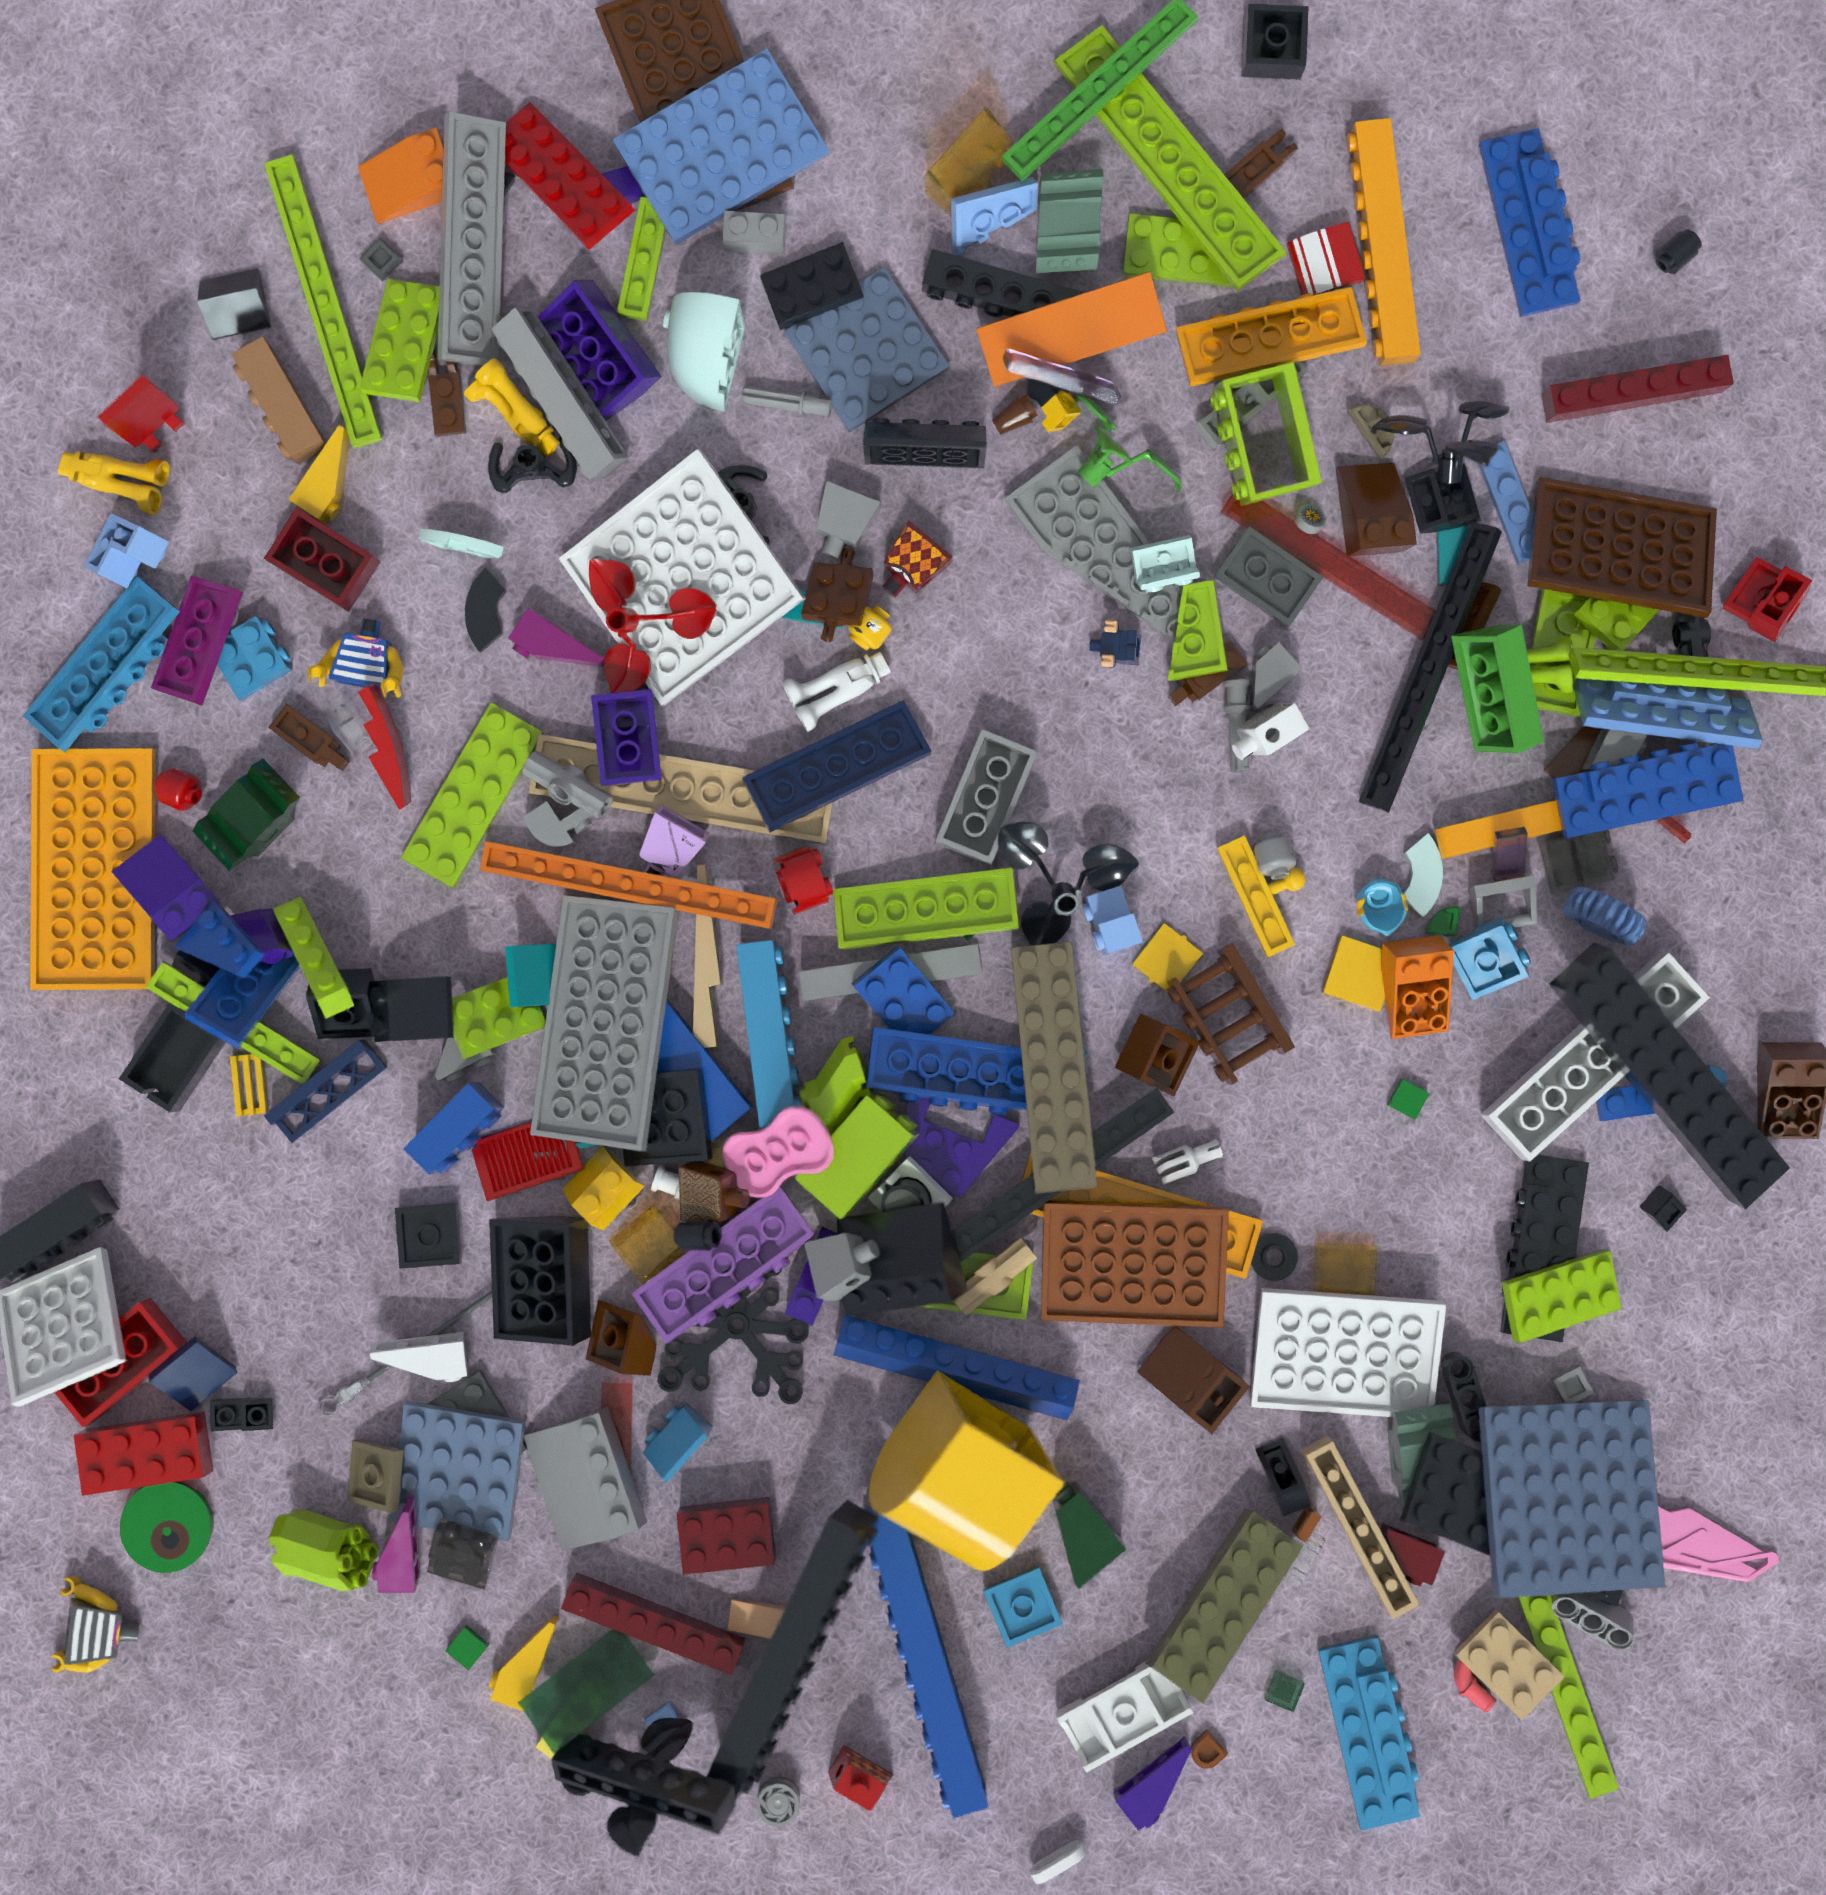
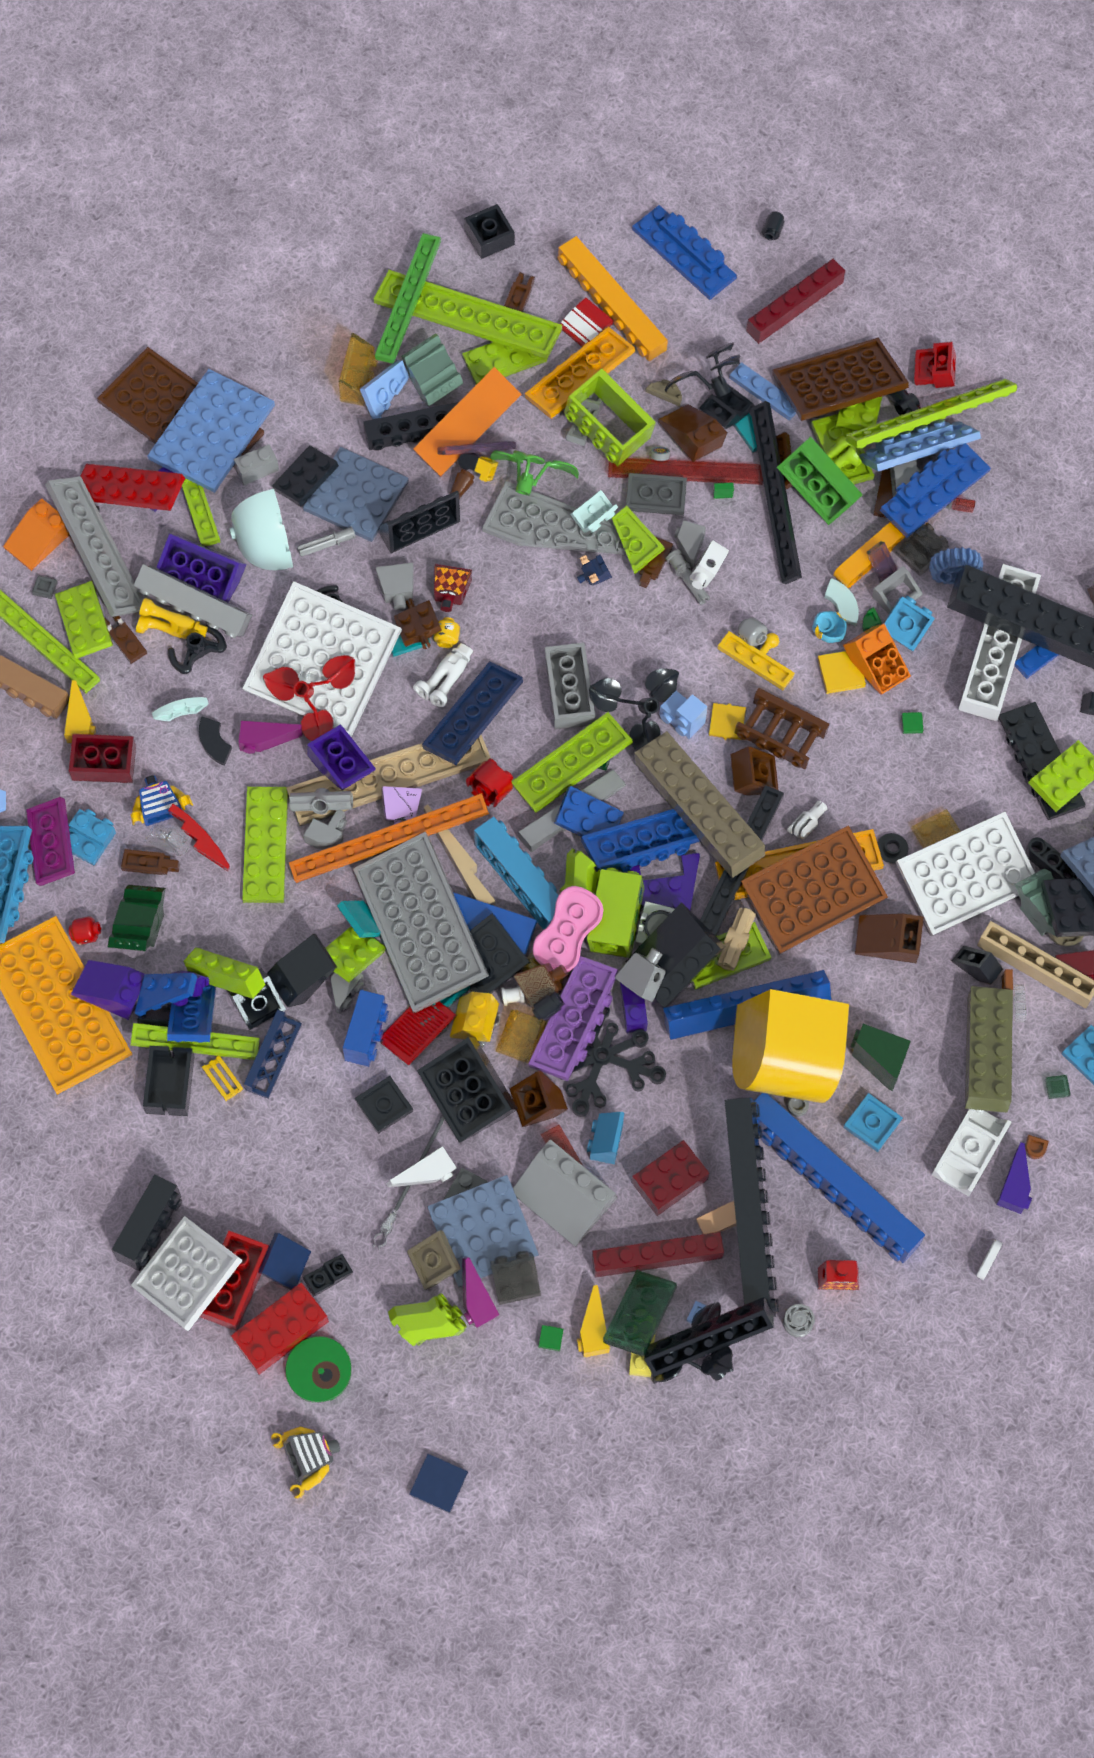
camera: 30 degrees left, 20 degrees down
none -> dark blue tile [409,1454,468,1514]
none -> green tile [713,482,734,499]

